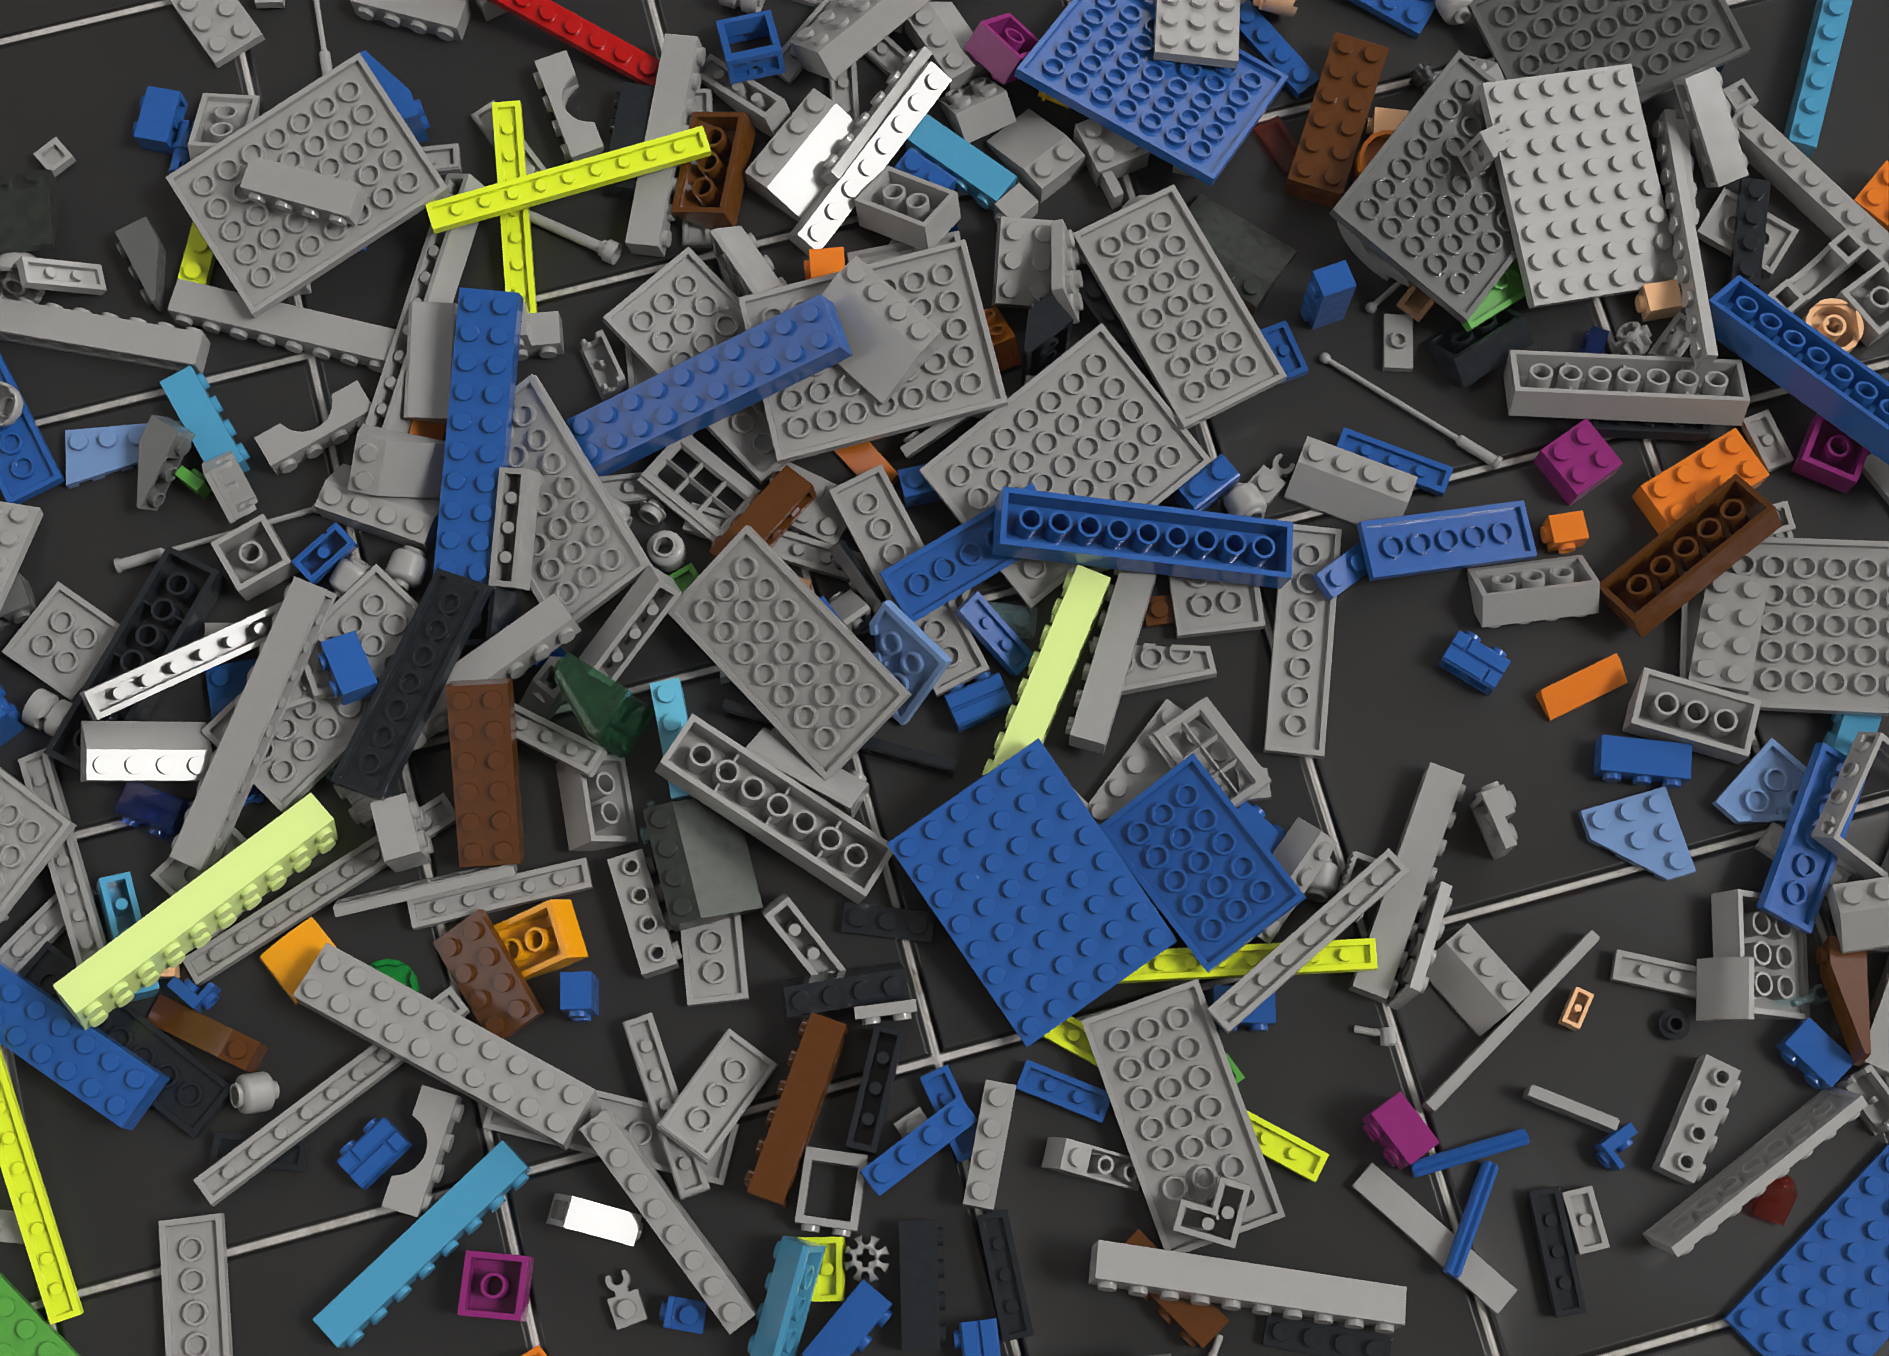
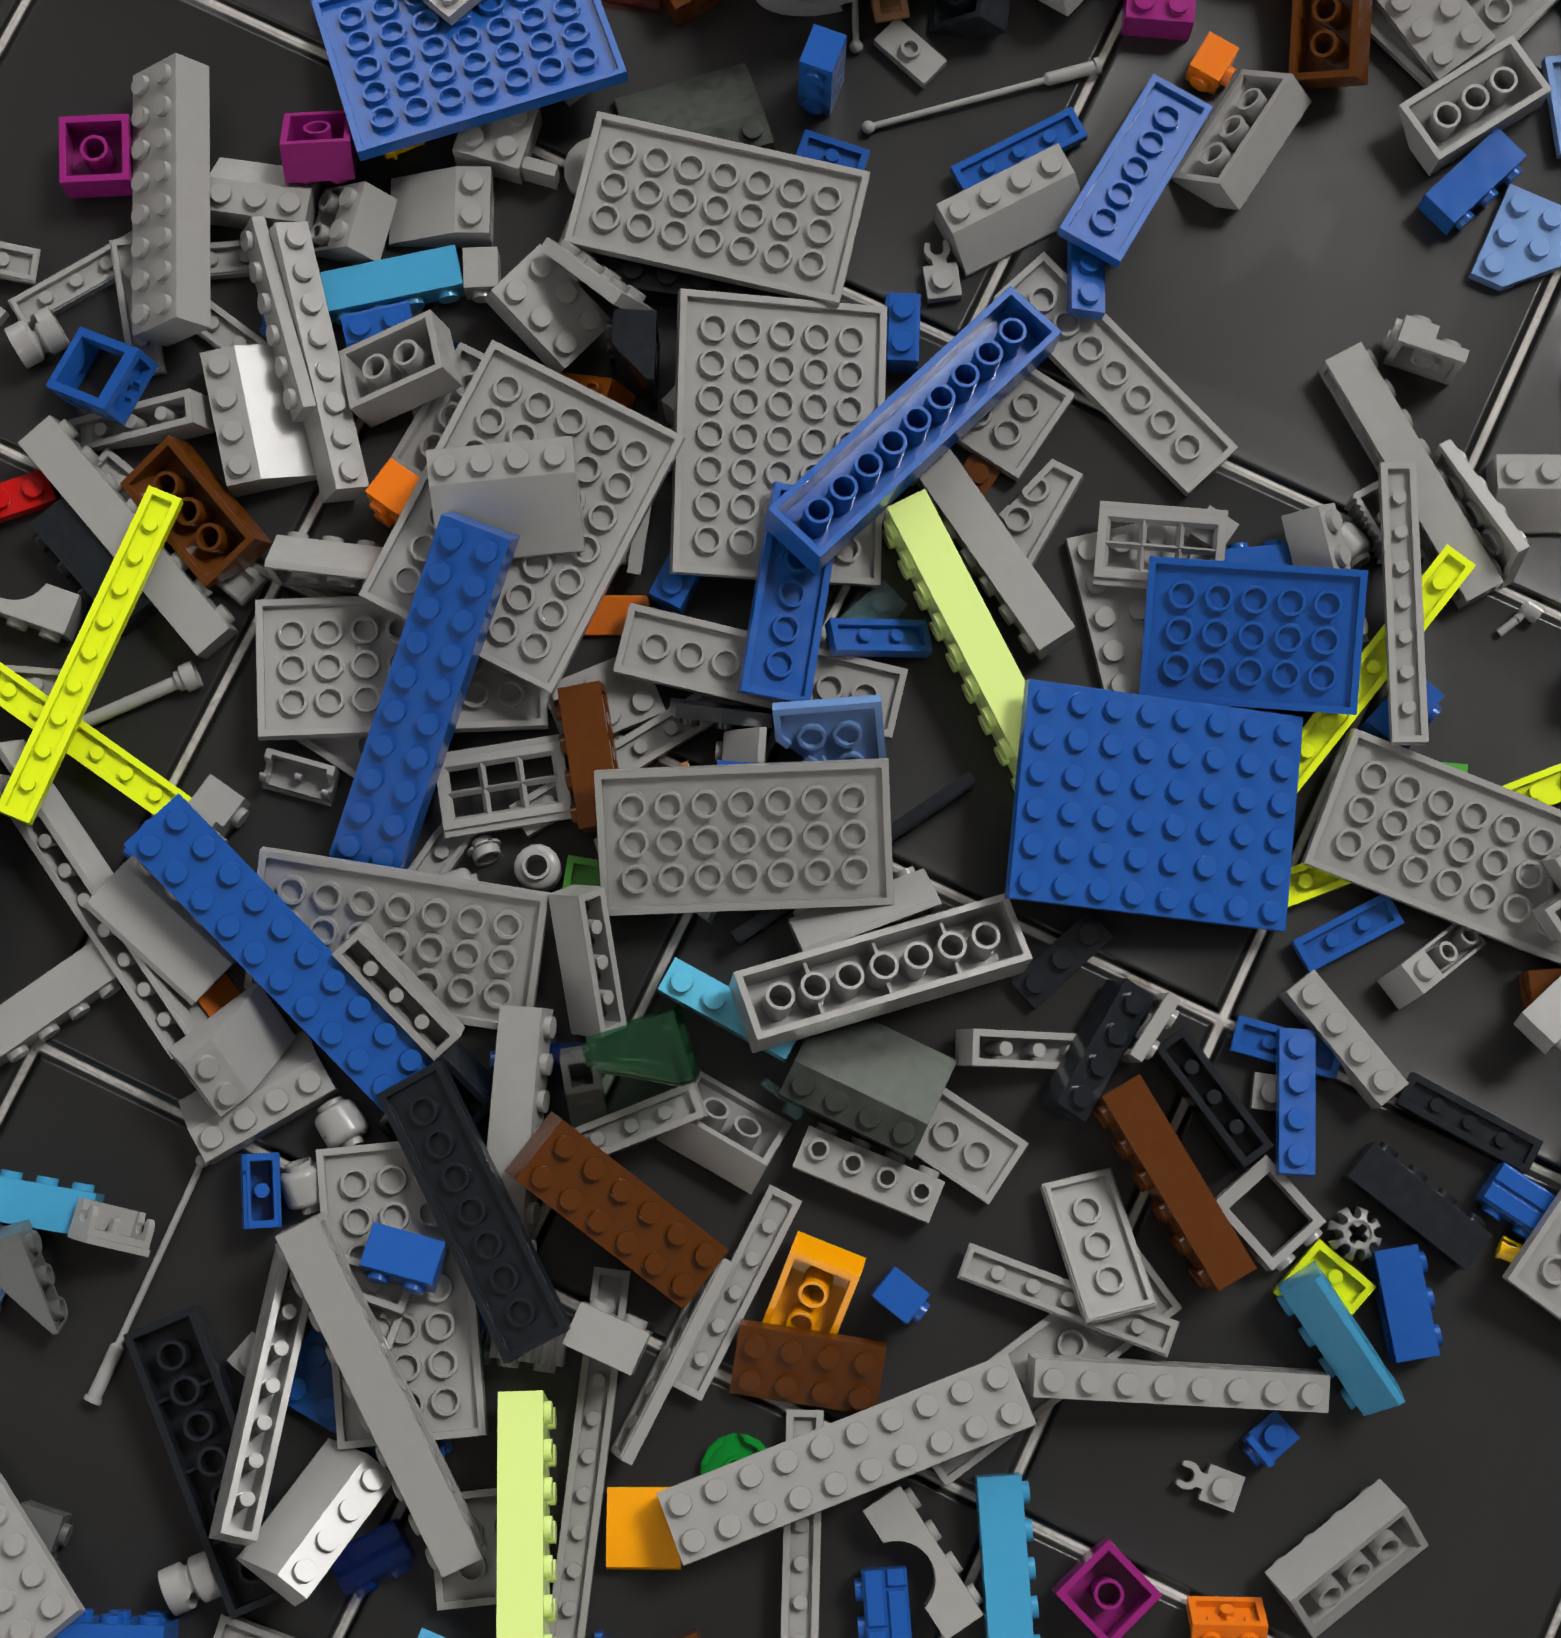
camera: 50 degrees left, 5 degrees up
light grey plate [2,581,120,702] -> none
bright green plate [175,465,211,500] -> none
light grey brick [211,514,299,601] -> none
light grey arch [254,380,371,475] -> none
slope [546,1193,643,1246] -> none
blue brick [944,672,1013,733] -> none
light grey head [1224,483,1267,518] -> none
blue brick [1438,630,1511,696] -> none
orange slope [1535,653,1628,721] -> none

